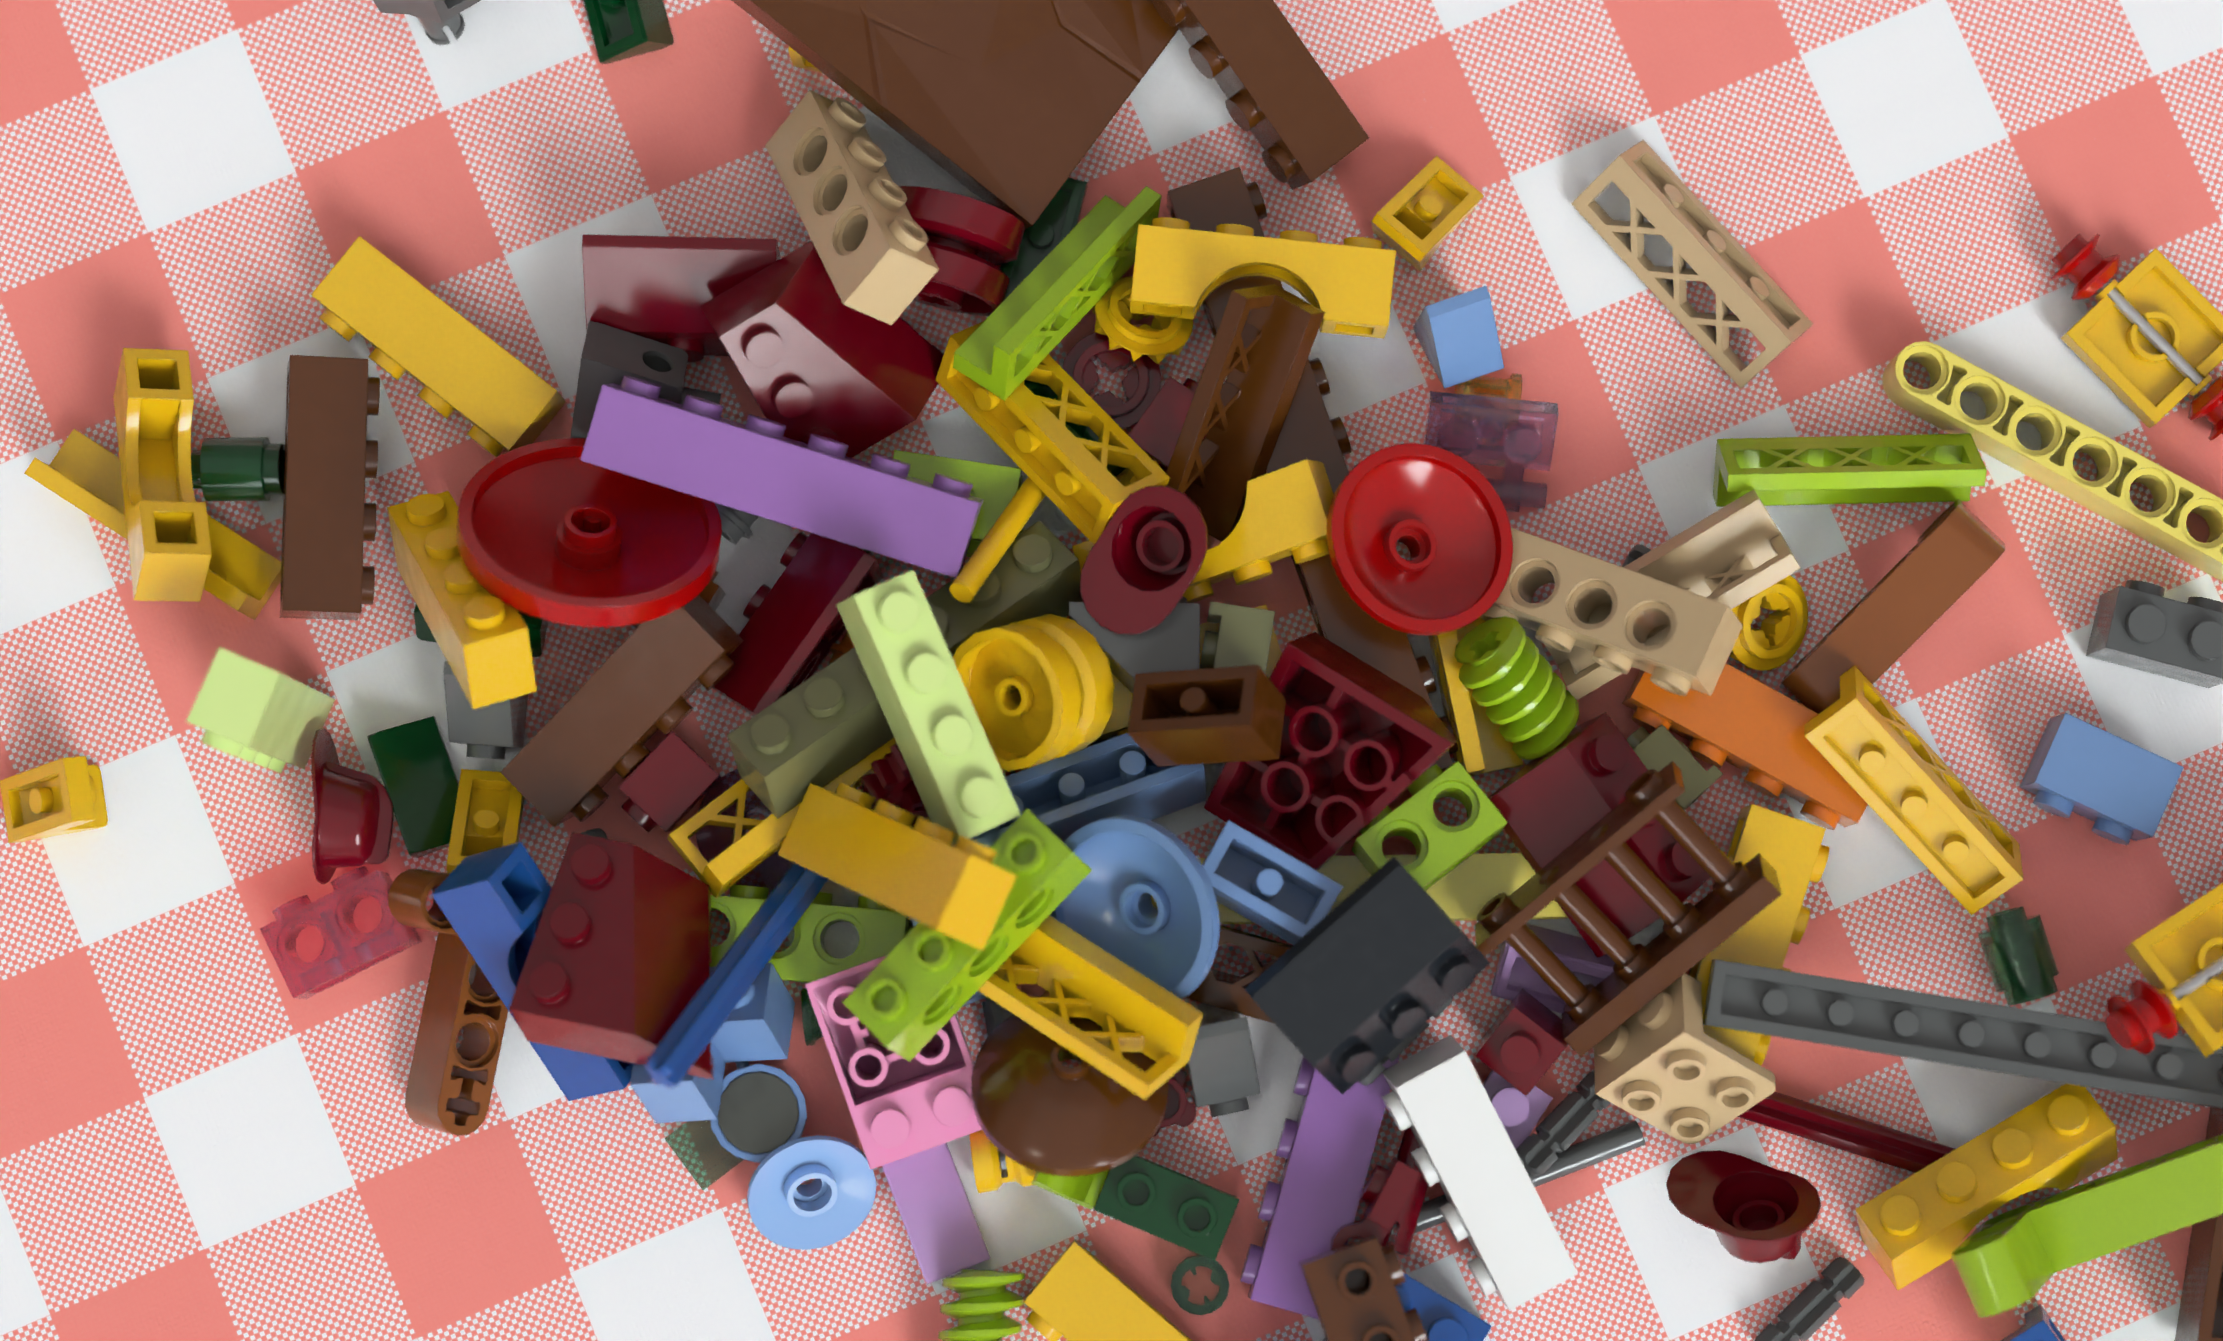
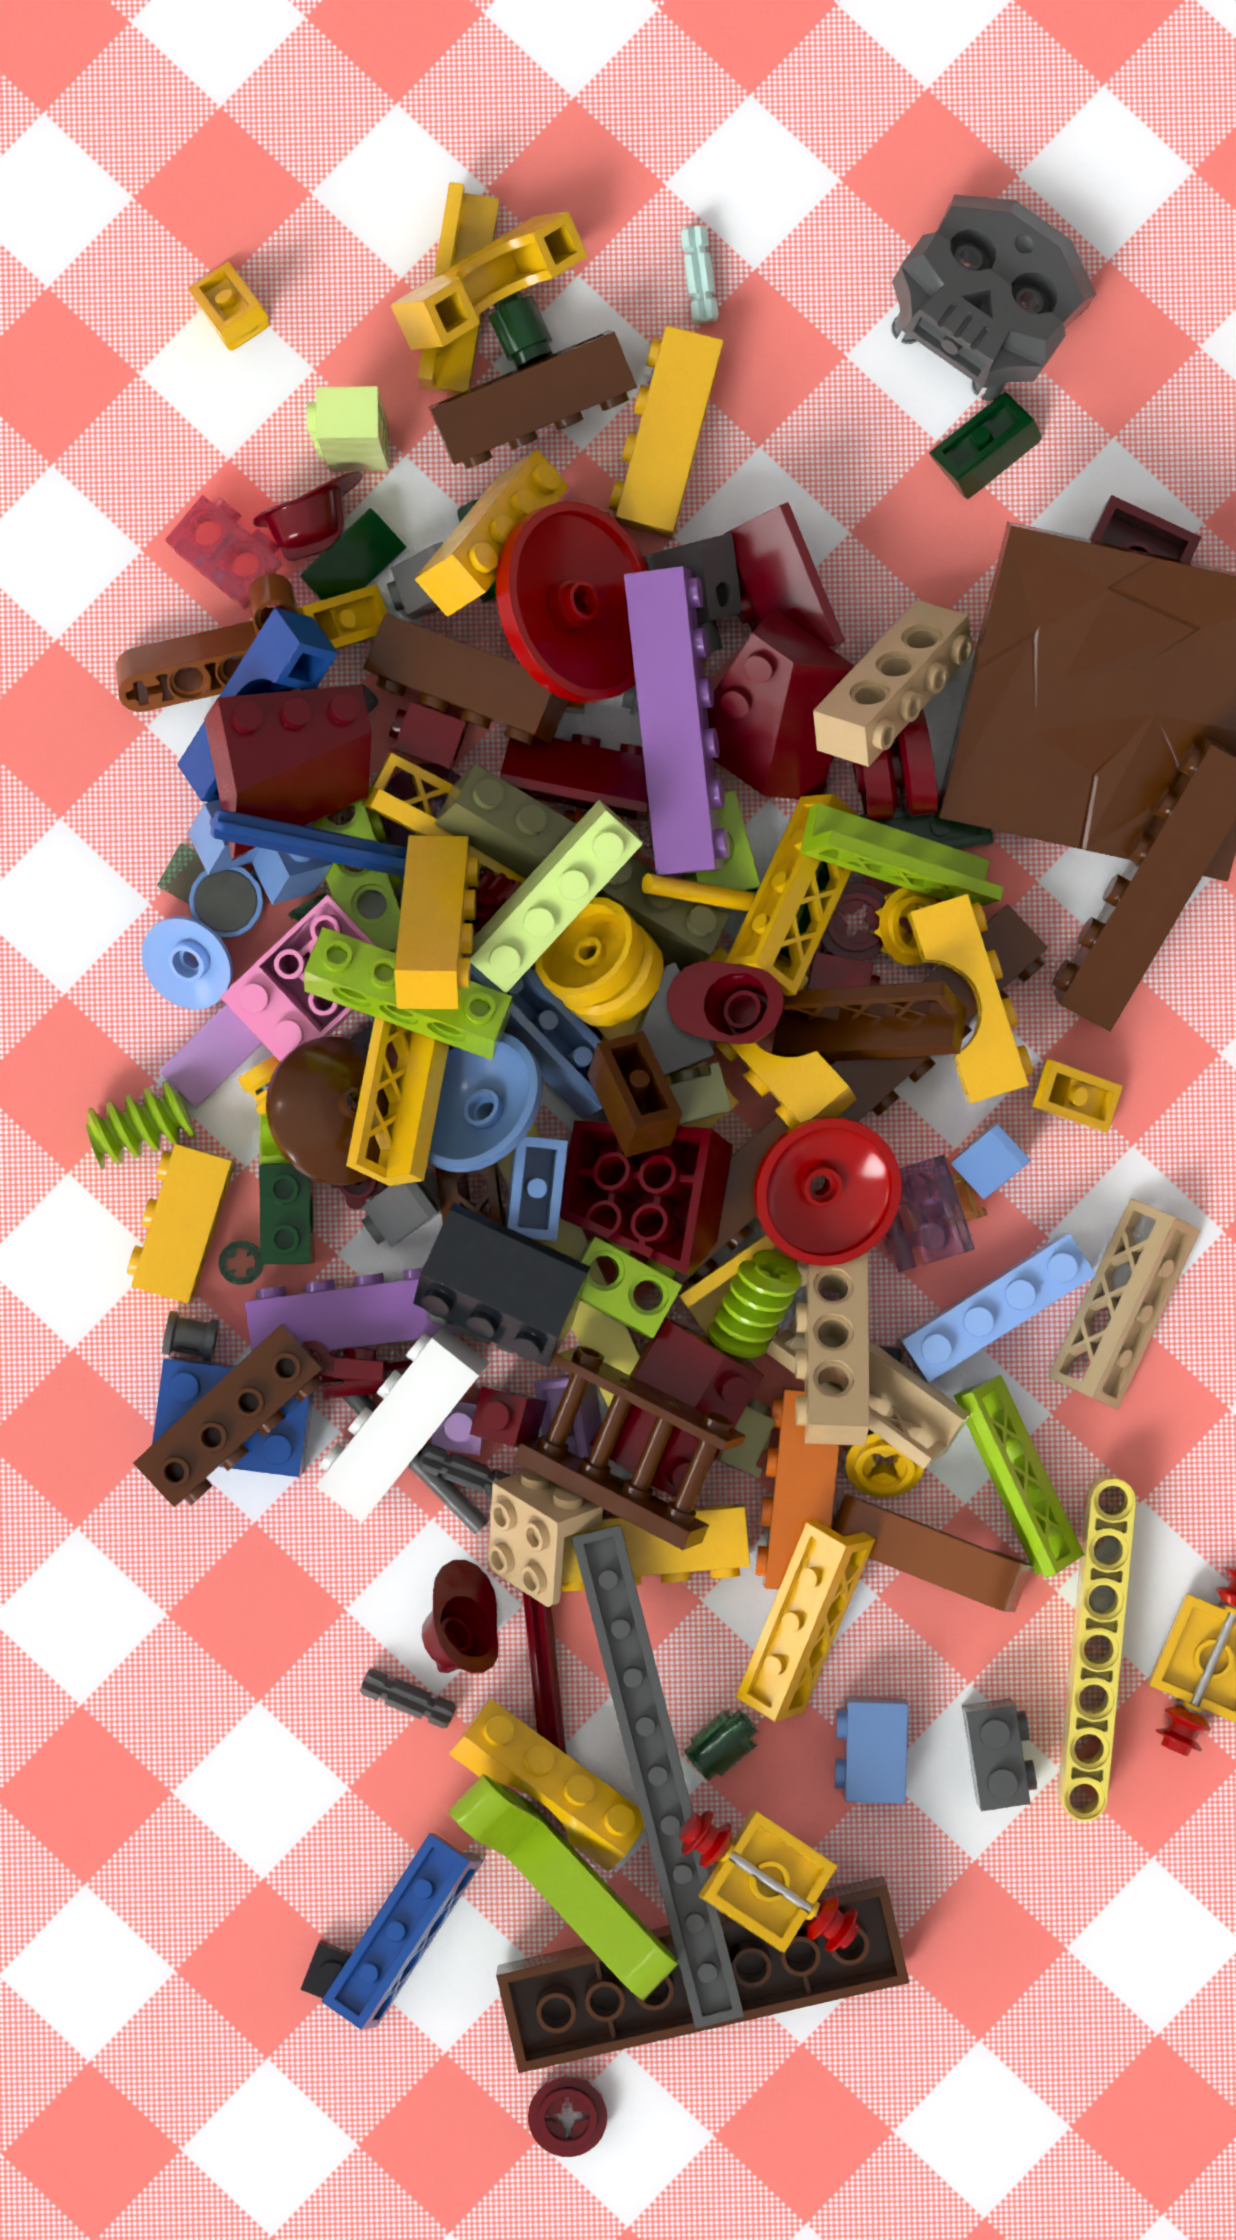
camera: 70 degrees right, 5 degrees up
none -> light aqua axle [681,226,719,324]
none -> light blue brick [898,1233,1096,1383]

